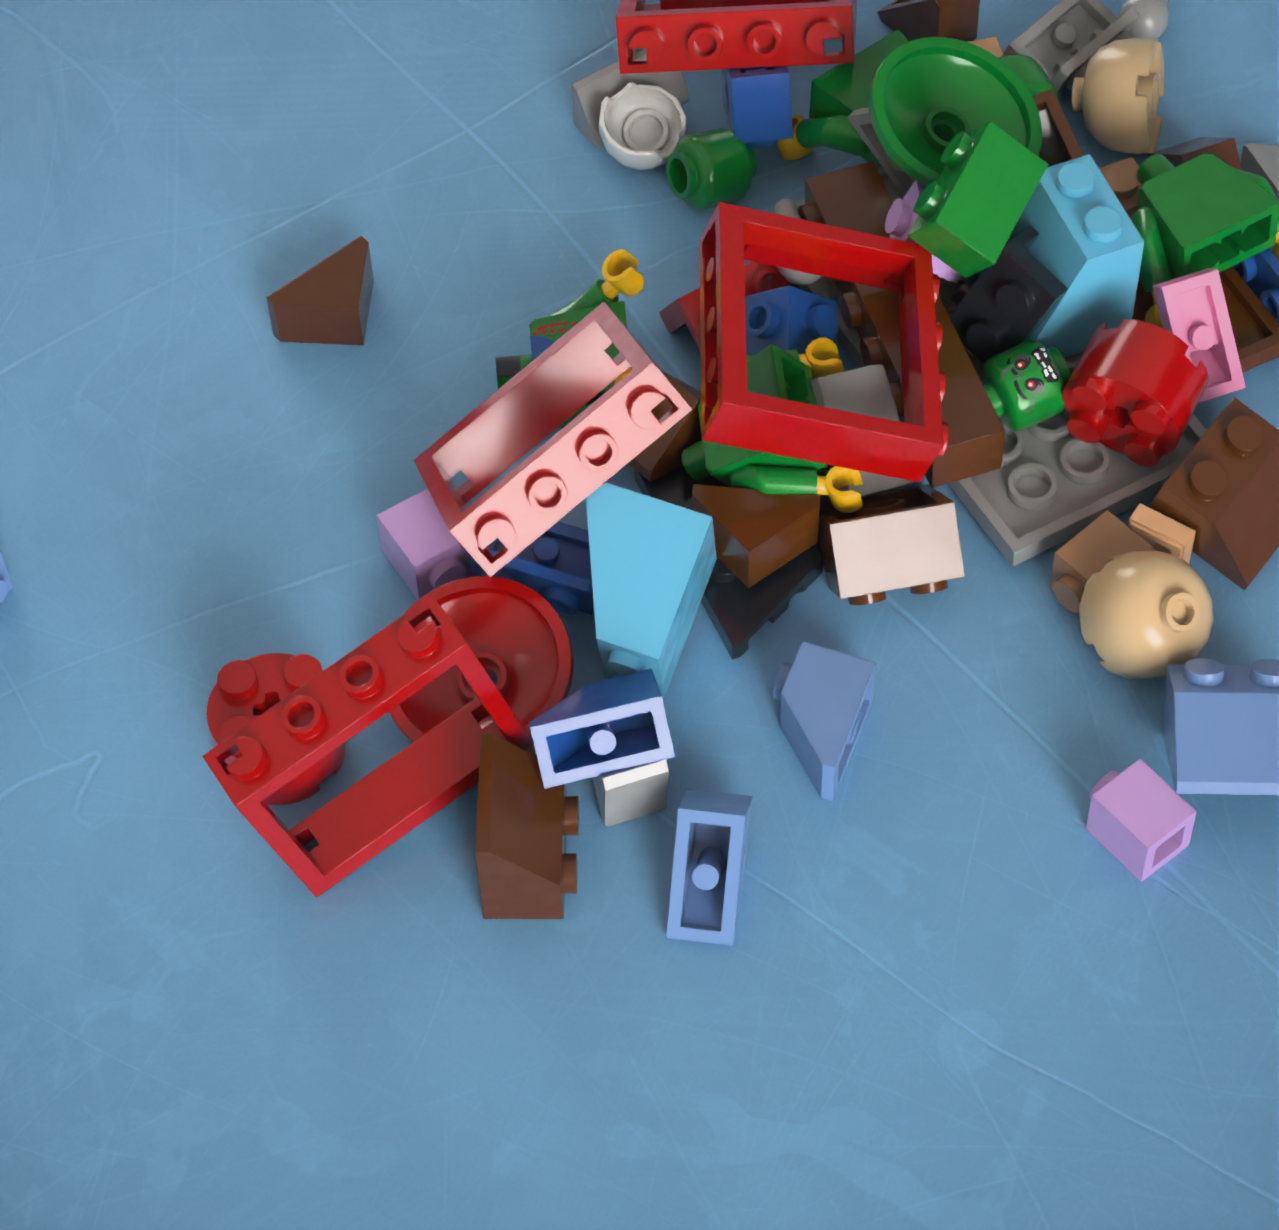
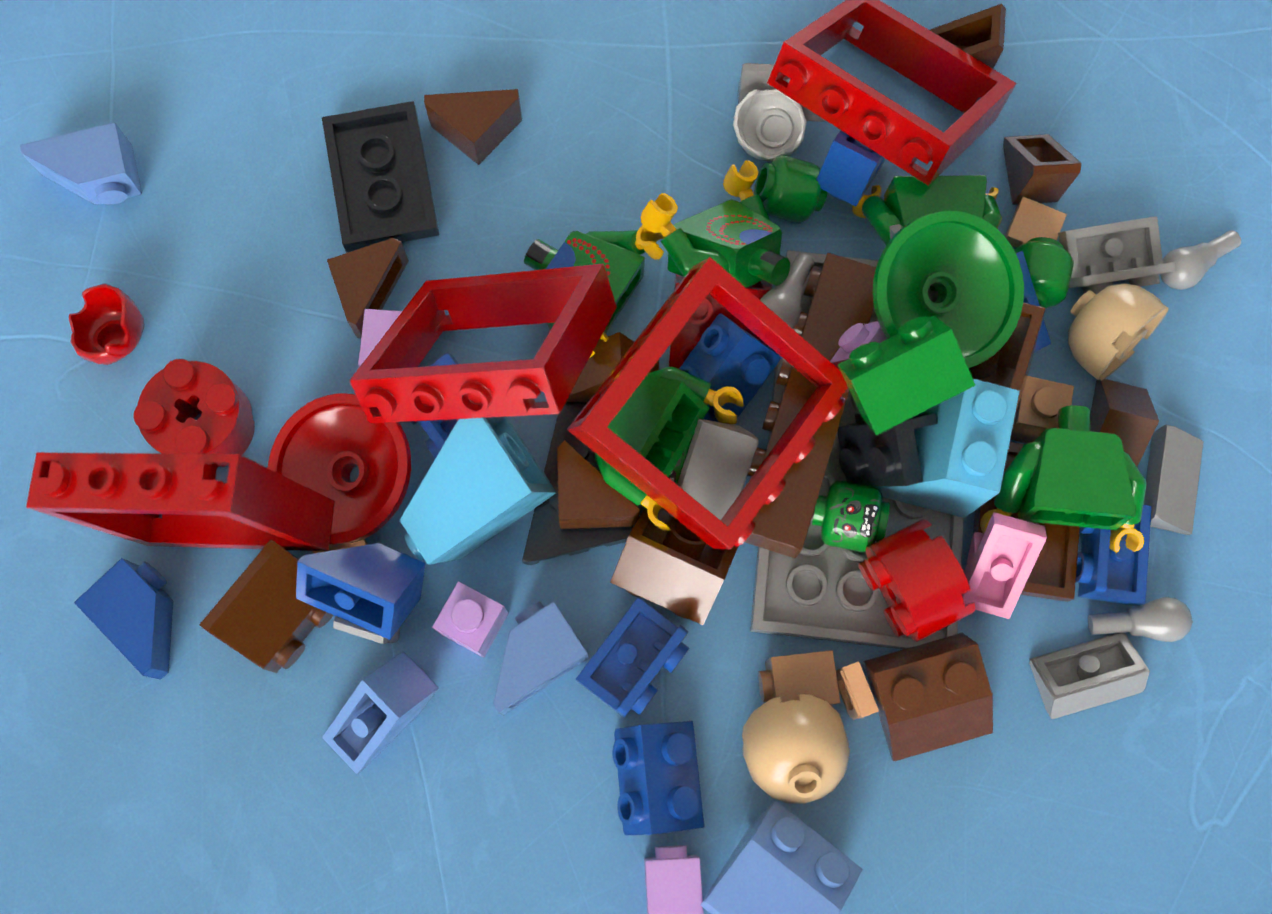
camera: 30 degrees right, 20 degrees up
none -> red hair [68,284,144,365]
none -> blue slope [74,558,173,680]
none -> black plate [322,101,440,252]
none -> reddish brown slope [327,238,409,339]
none -> lavender brick [432,581,509,658]
none -> blue bracket [576,597,689,718]
none -> blue bracket [613,721,705,835]
none -> green torso [641,160,790,288]

